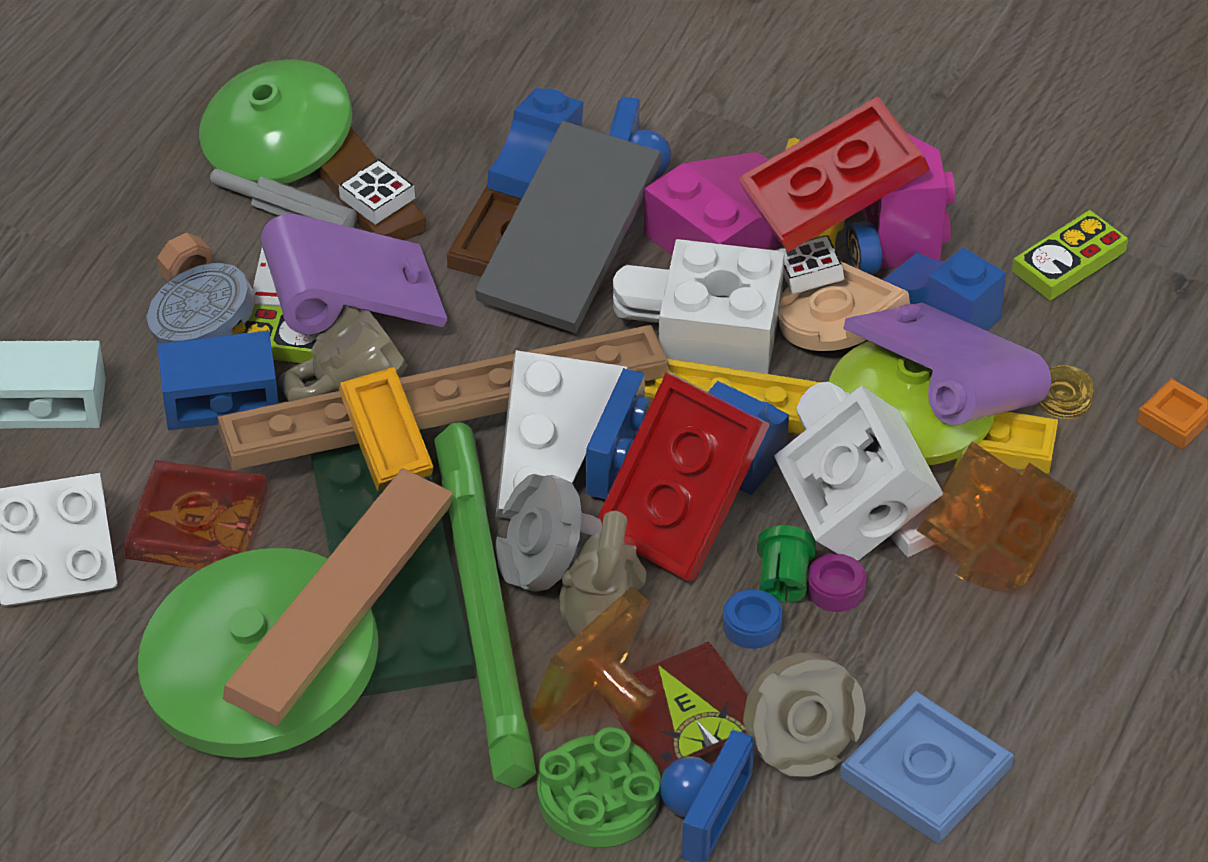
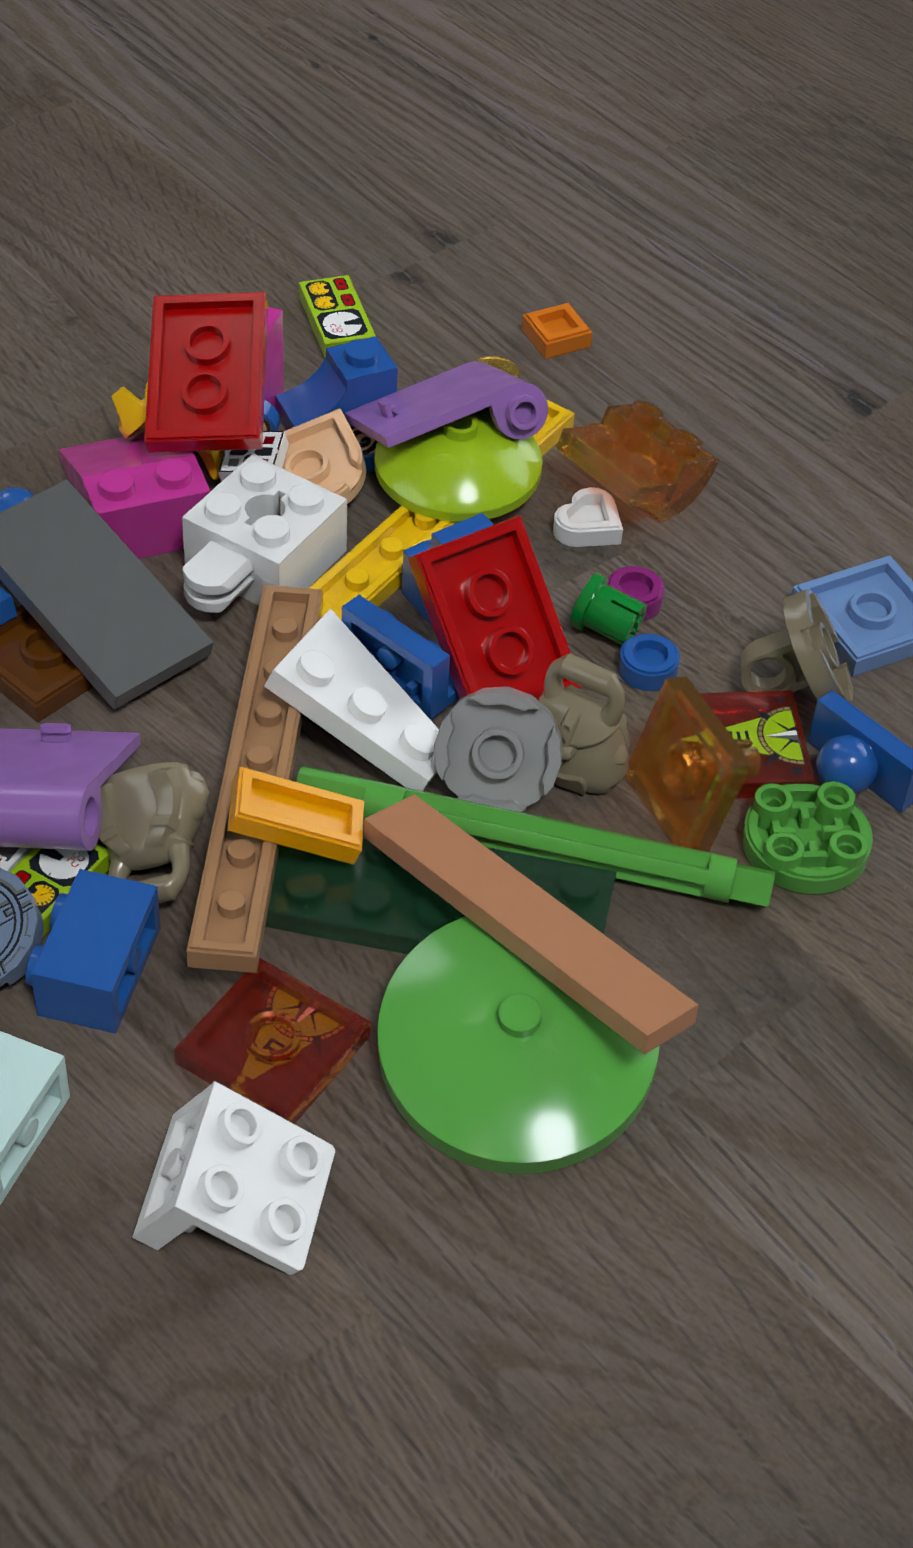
camera: 70 degrees left, 0 degrees up
white brick [774,382,943,561] -> none

